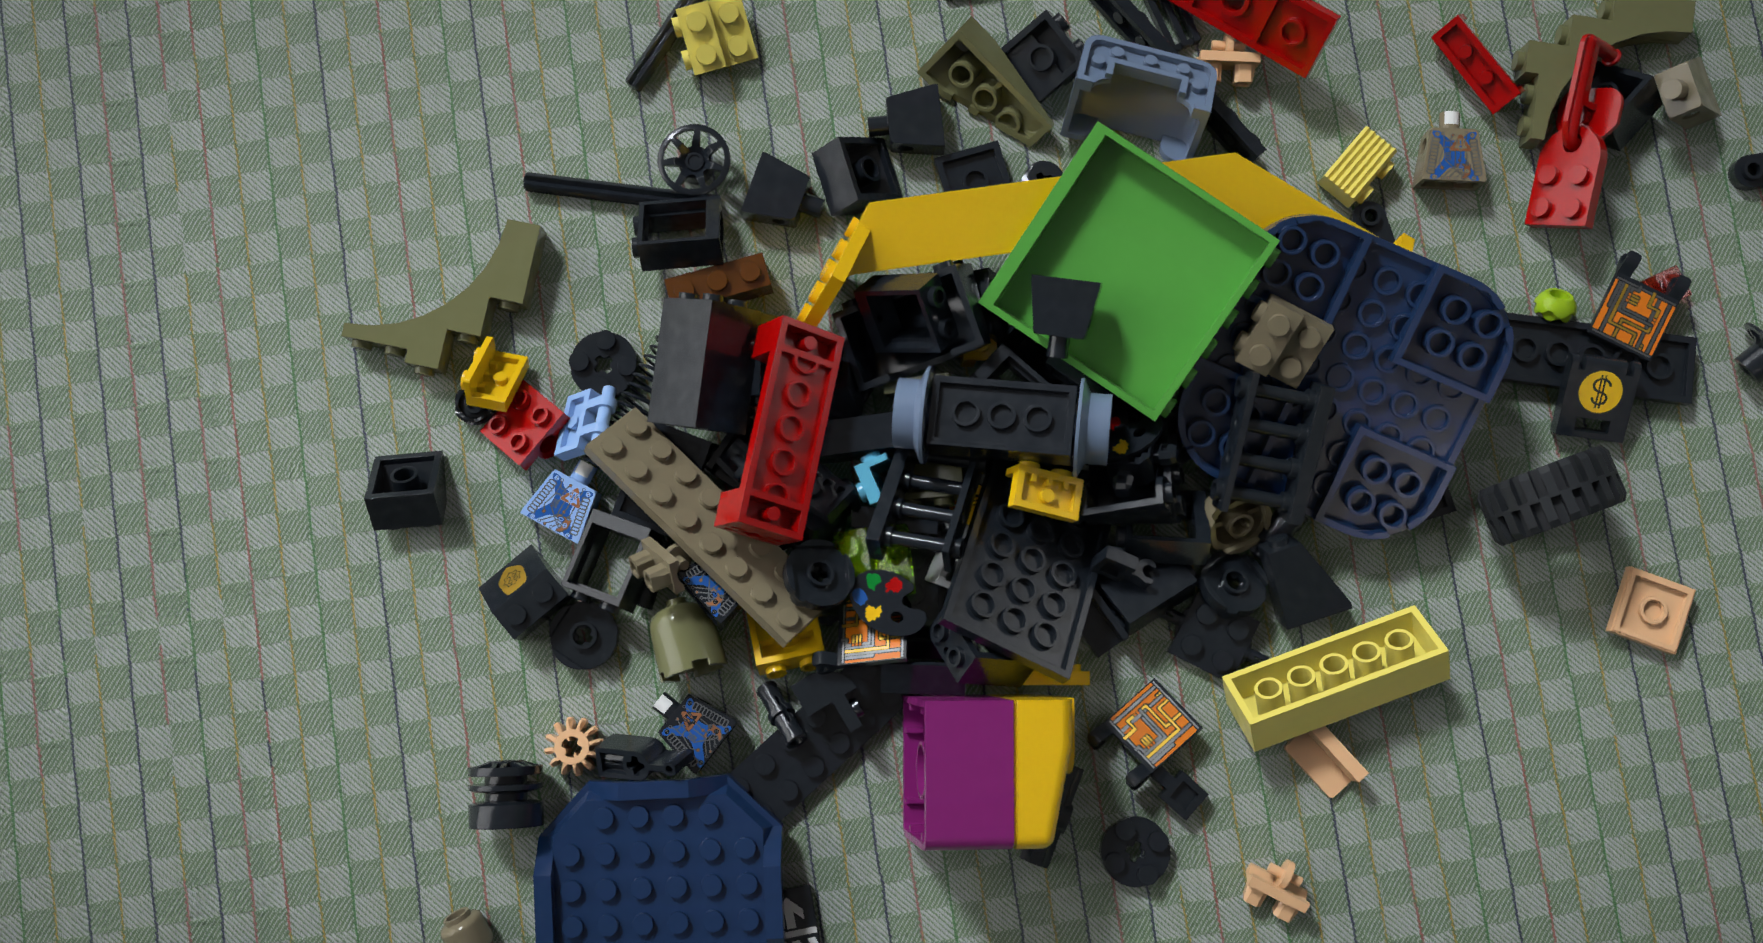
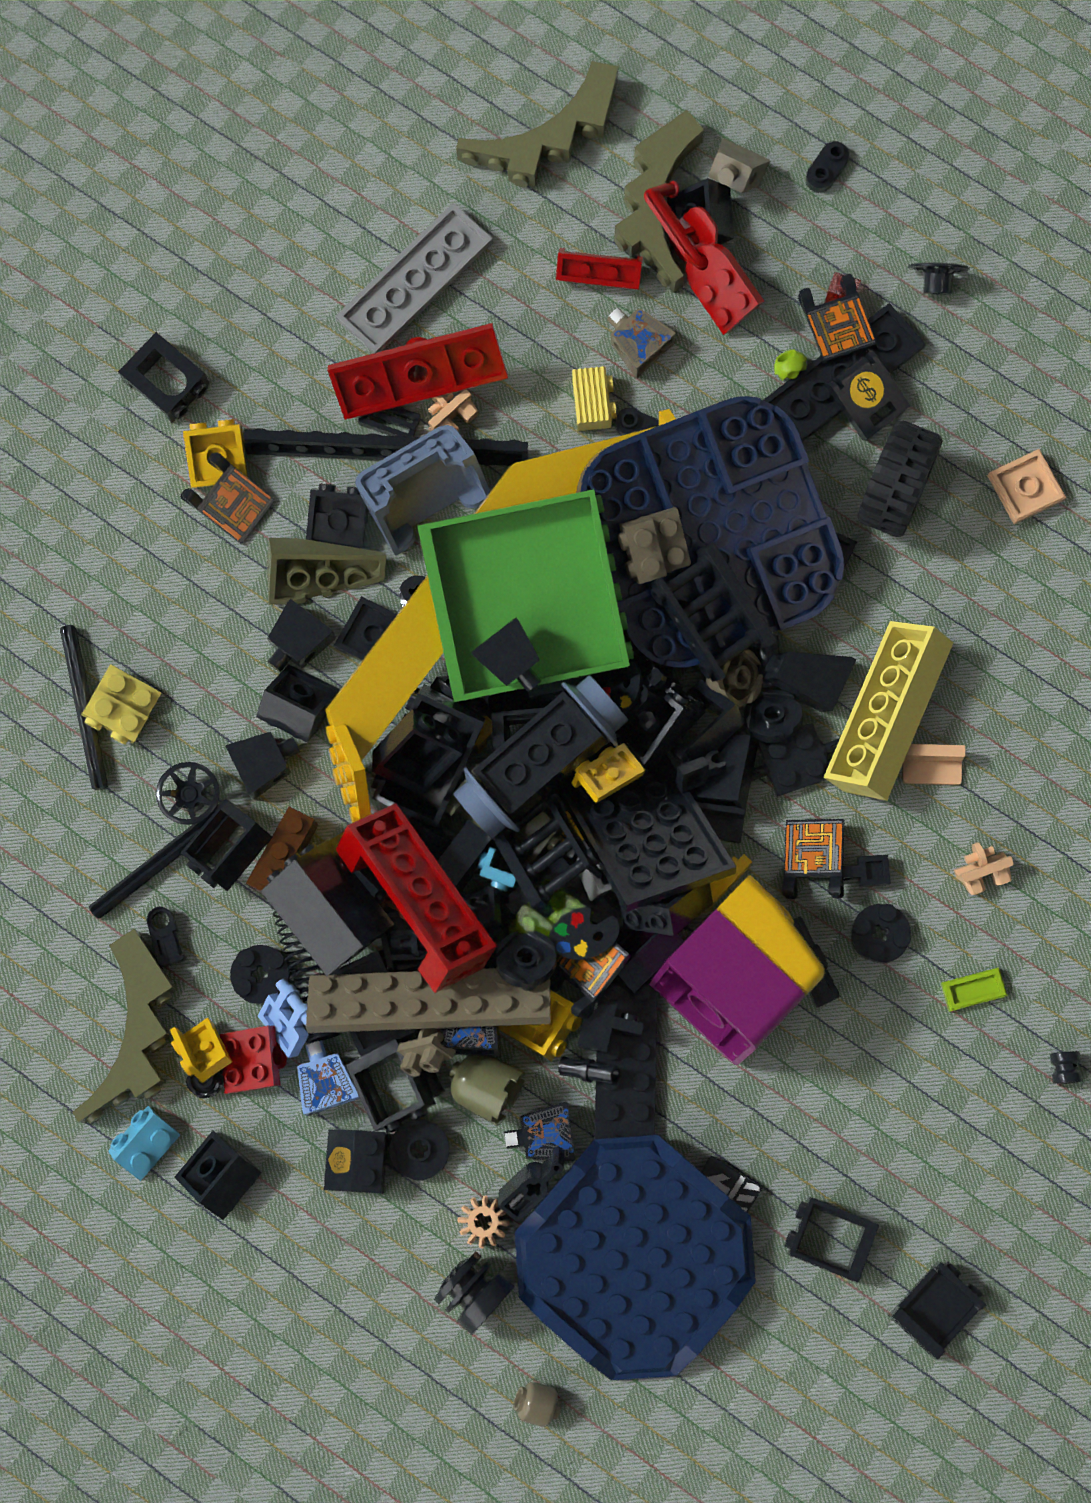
camera: 40 degrees left, 5 degrees down
none -> medium azure bracket [108,1106,180,1181]
none -> black piece [146,906,186,967]

